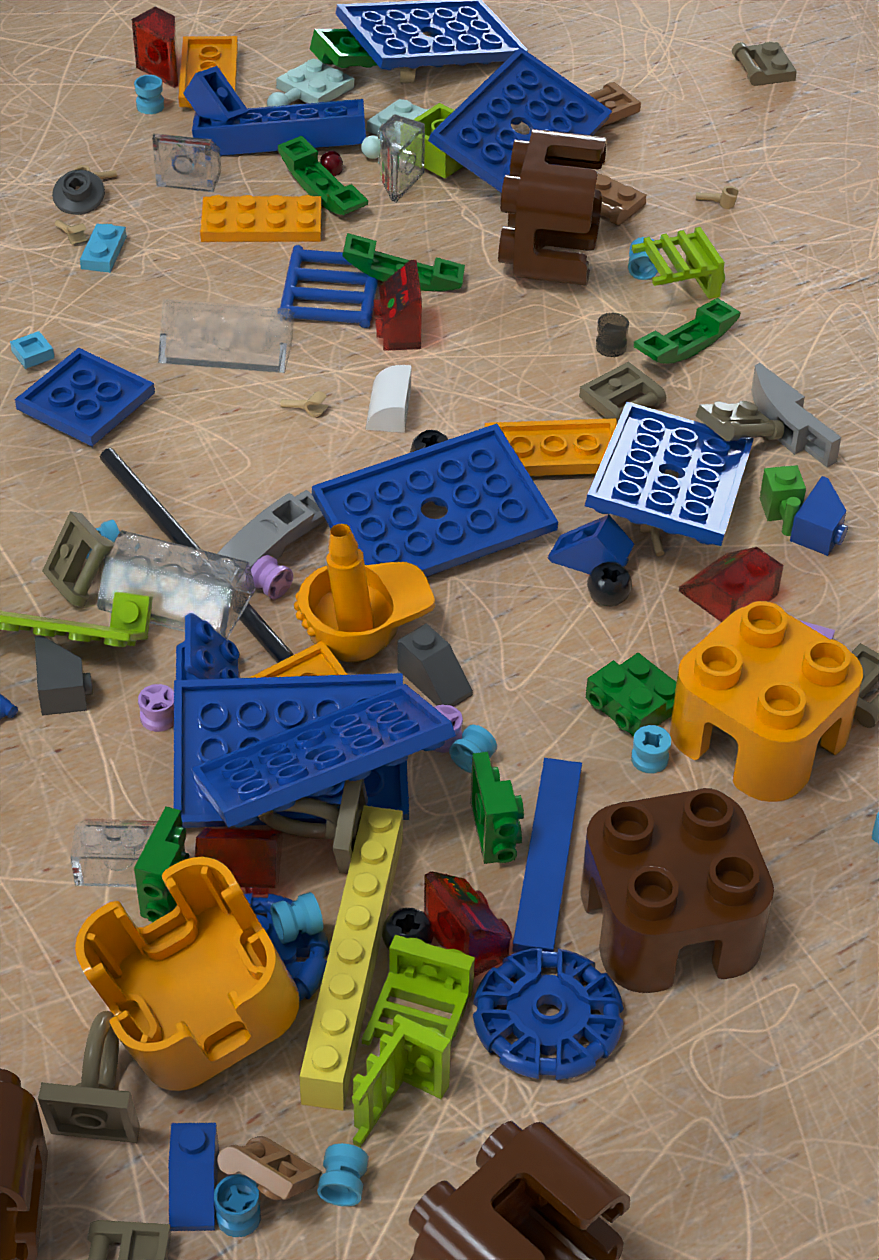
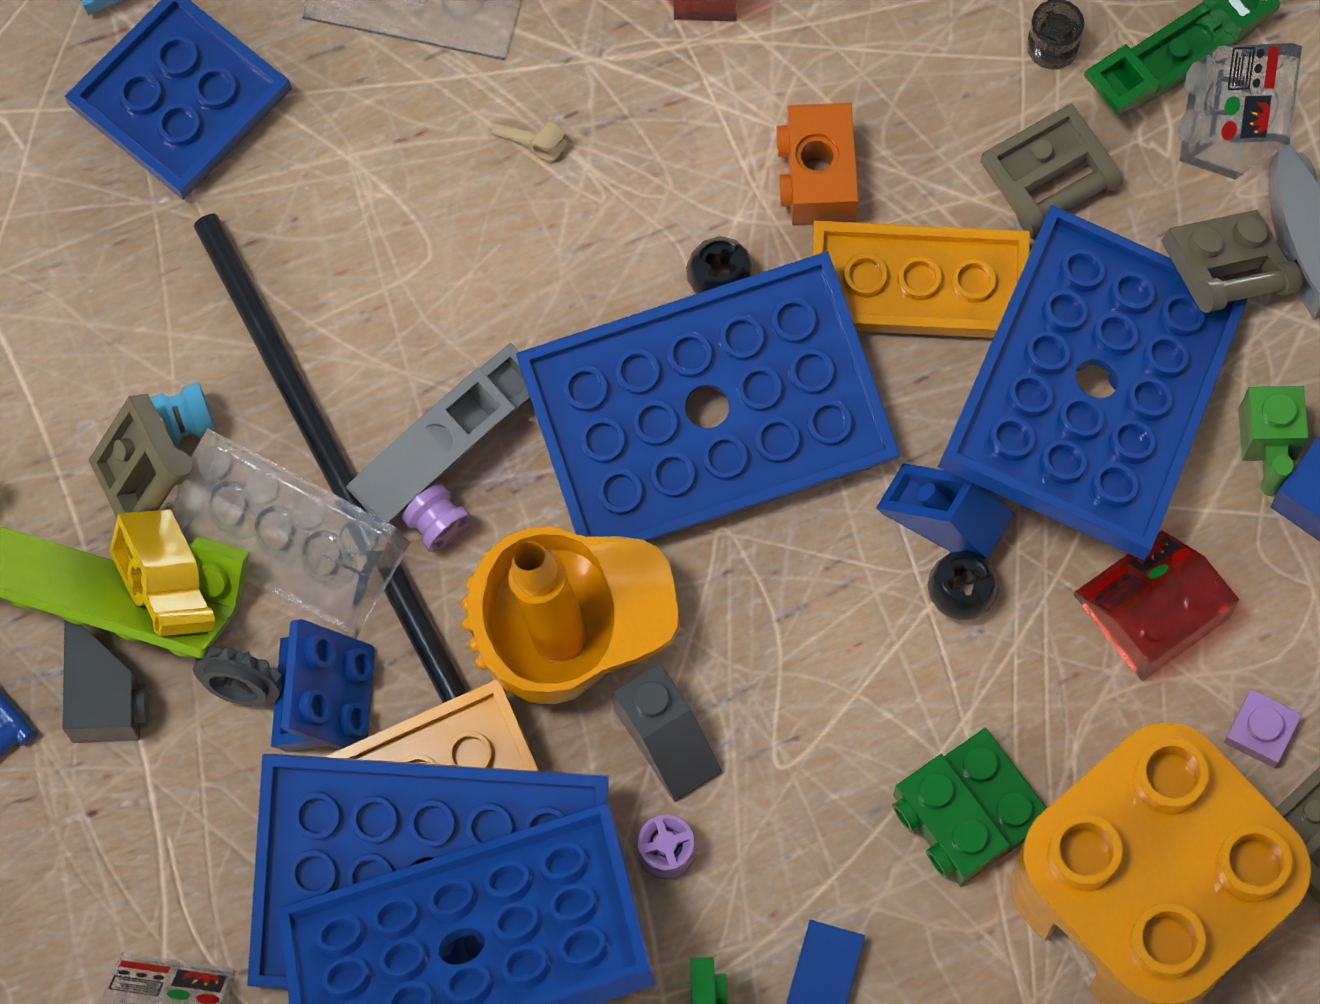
camera: 10 degrees right, 25 degrees up
lavender wheel [138,684,174,732] -> none
white brick [366,365,411,433] -> none
medium azure wheel [449,725,497,773] -> none
medium azure wheel [631,725,671,774] -> none
none -> yellow piece [109,509,215,637]
none -> dark grey gear [193,647,283,706]
none -> orange brick [777,102,858,225]
none -> clear slope [1178,43,1302,179]

